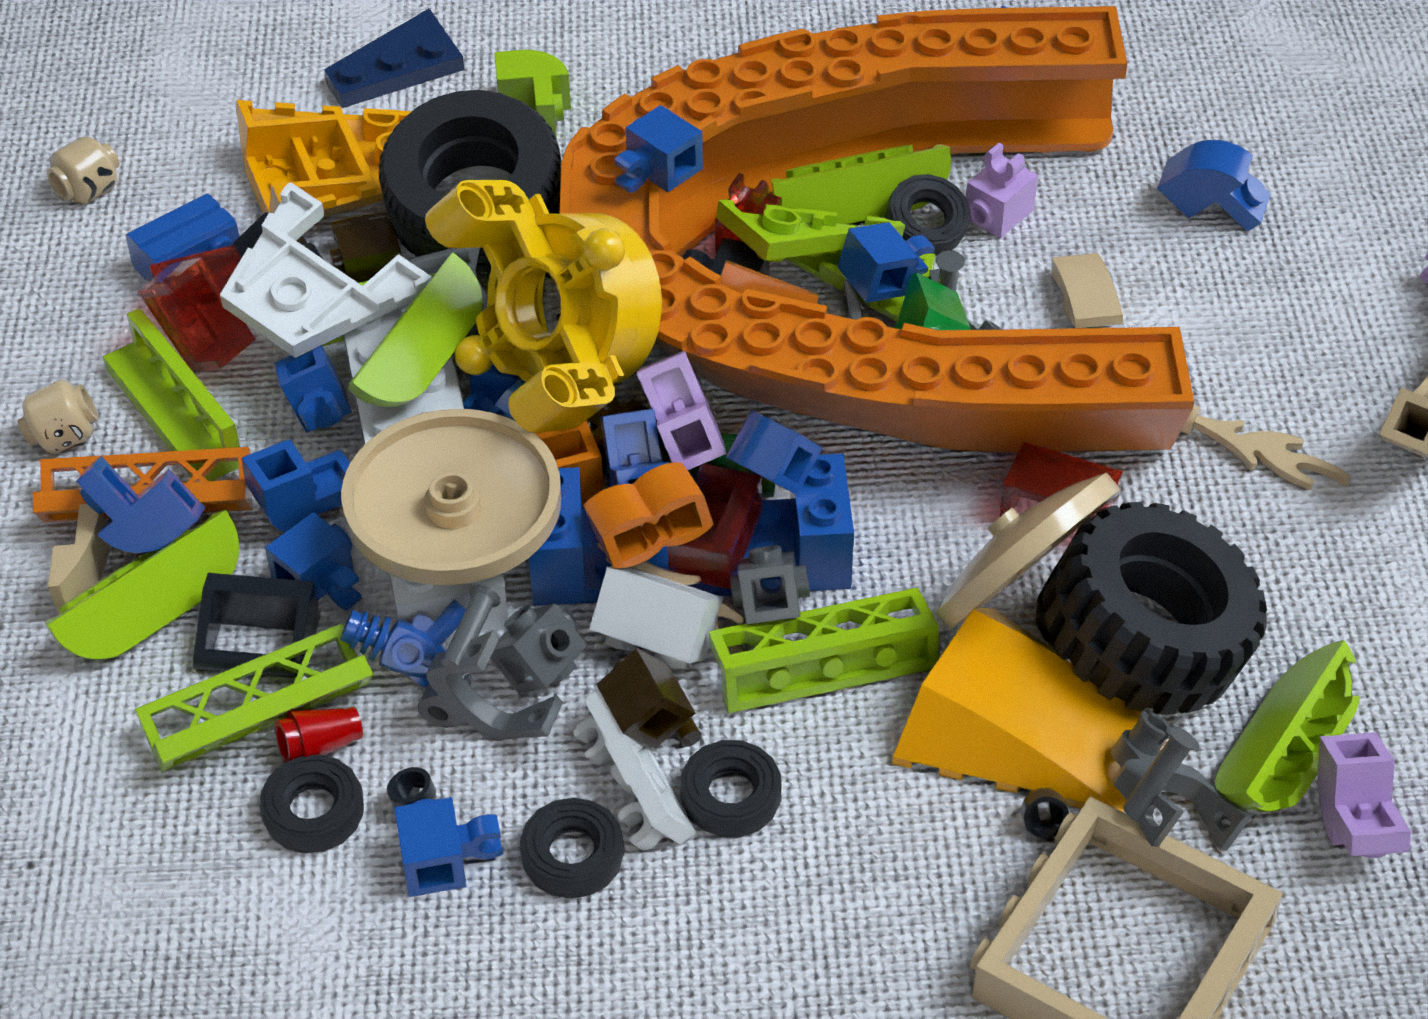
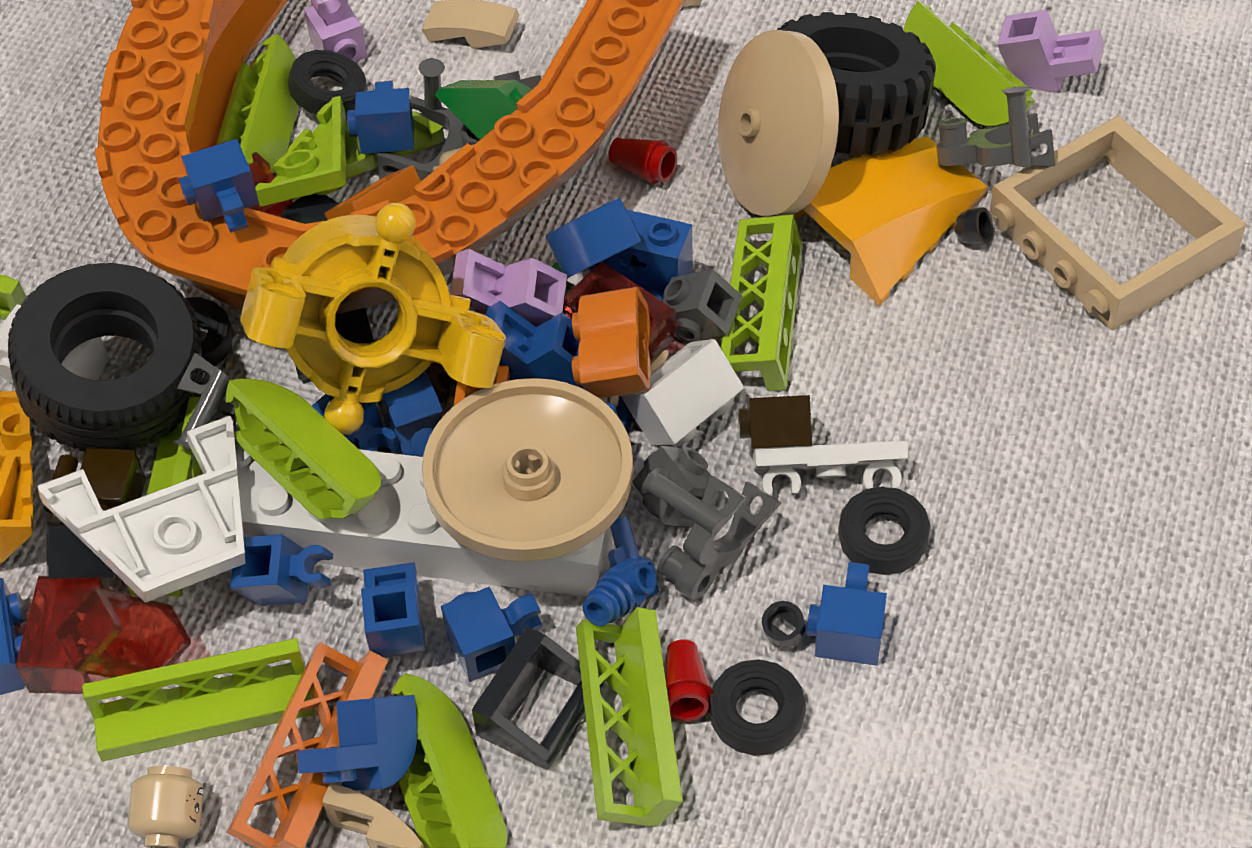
camera: 65 degrees left, 5 degrees up
black tyre [680,740,781,837] -> none
clear red panel [999,442,1123,517] -> none
none -> red cone [608,137,677,184]

